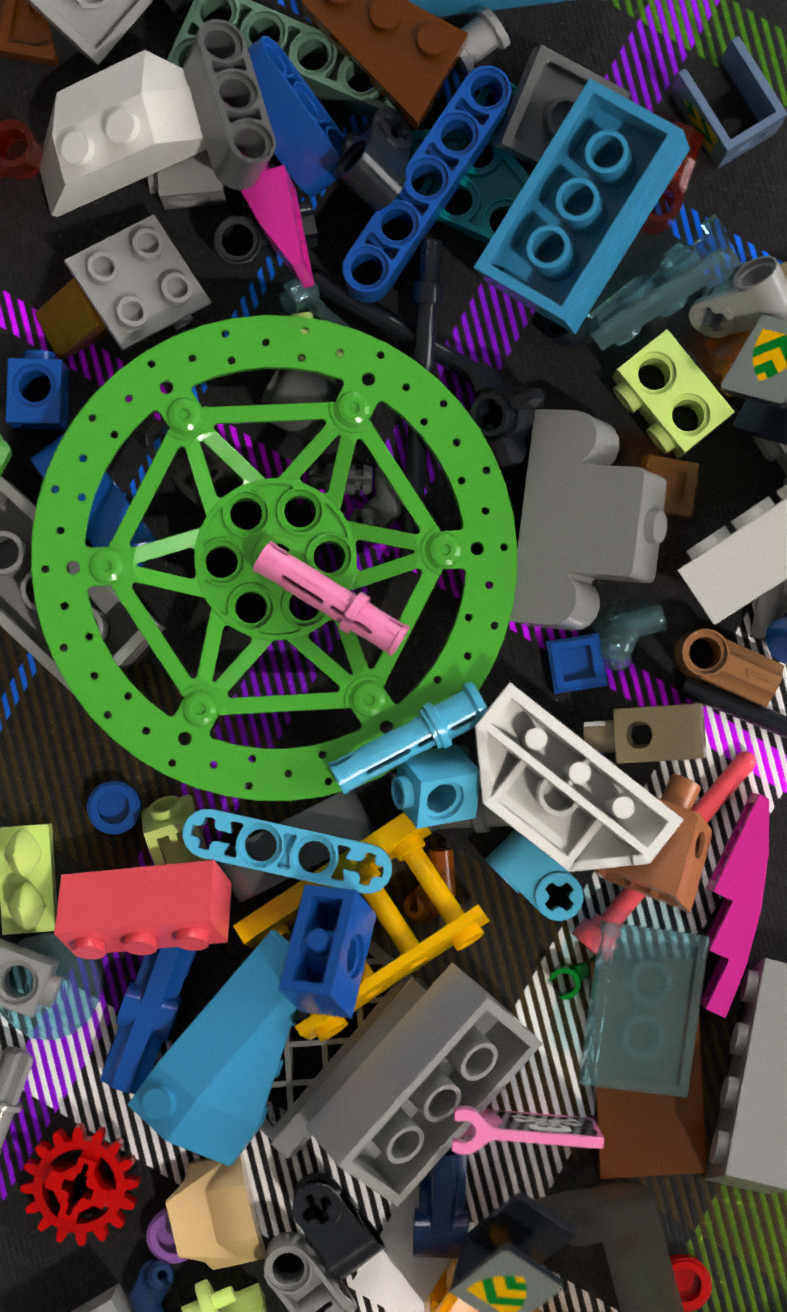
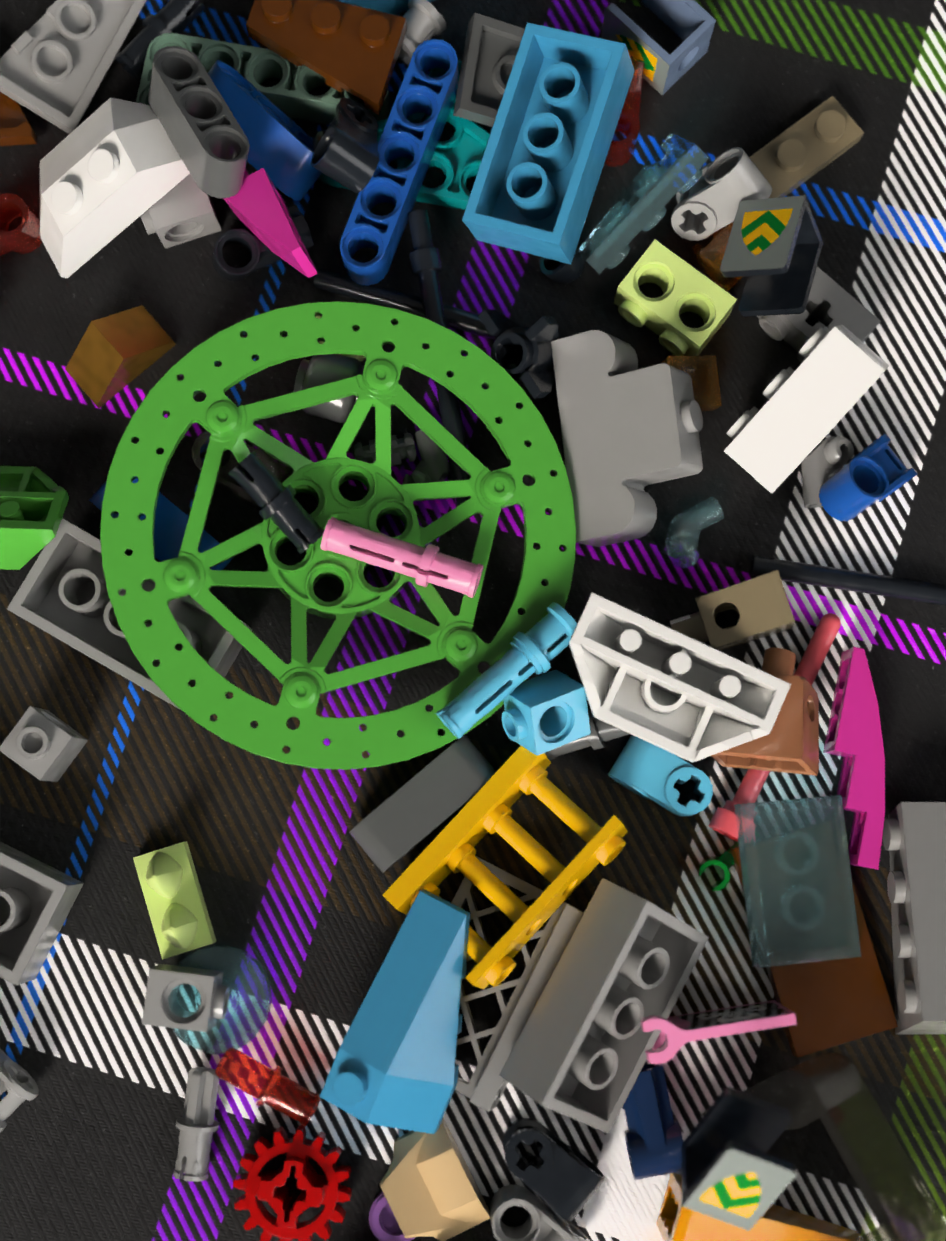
camera: 10 degrees left, 5 degrees down
blue brick [6,350,70,431] -> none
coral brick [54,860,232,960] -> none
light grey hinge [64,214,211,351] -> none
blue tile [87,781,142,834] -> none
blue piece [100,947,197,1094] -> none
yellowish green bracket [141,795,210,866] -> none
medium azure beam [183,809,392,894] -> none
blue brick [278,885,377,1018] -> none
clear light blue hand [279,278,350,328] -> none
dark orange arm [403,848,456,922] -> none
blue tile [545,633,607,694] -> none
red tile [656,1254,712,1312] -> none
medium nougat piece [673,628,785,708] -> none
none -> clear red axle [215,1047,321,1127]
none -> black pin [228,451,325,554]

